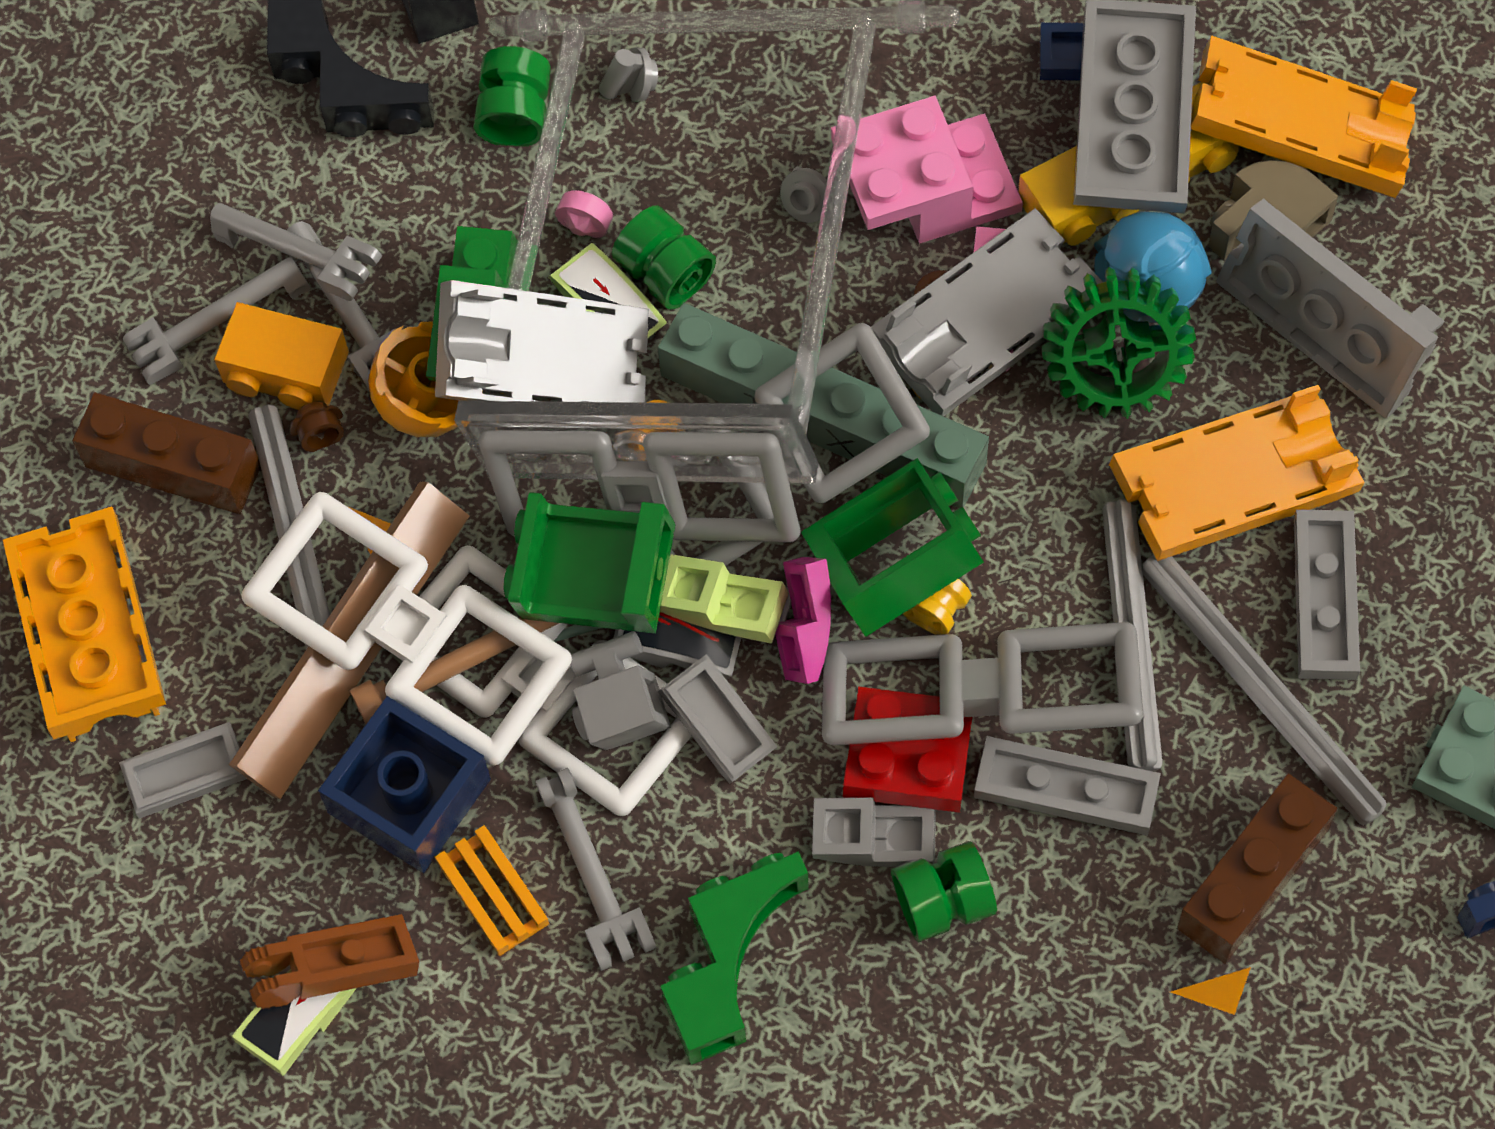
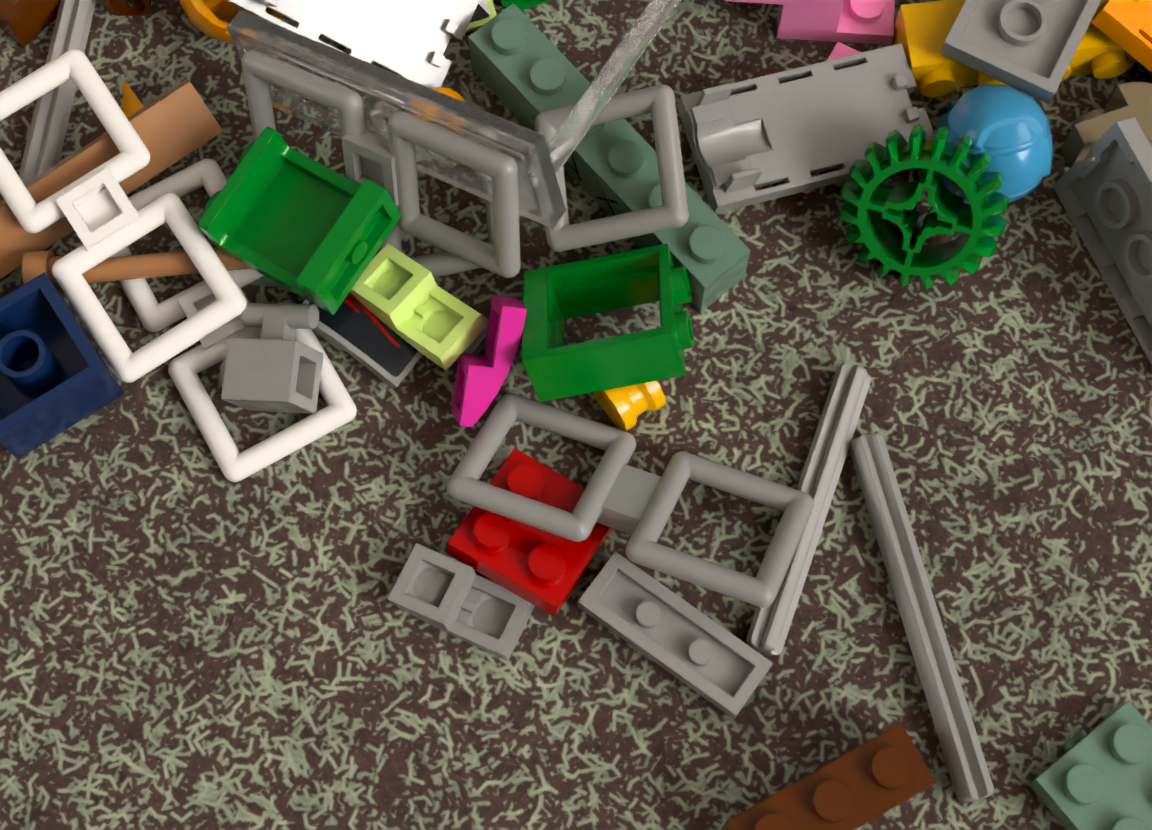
camera: 20 degrees right, 5 degrees up
light orange tile [435,825,549,956] -> none
light grey hinge [535,768,656,971] -> none
light grey tile [658,654,777,784] -> none
green arch [660,851,809,1065] -> none
green wheel [891,841,998,942] -> none
light orange piece [1109,385,1365,561] -> none
light grey plate [1294,509,1360,680] -> none

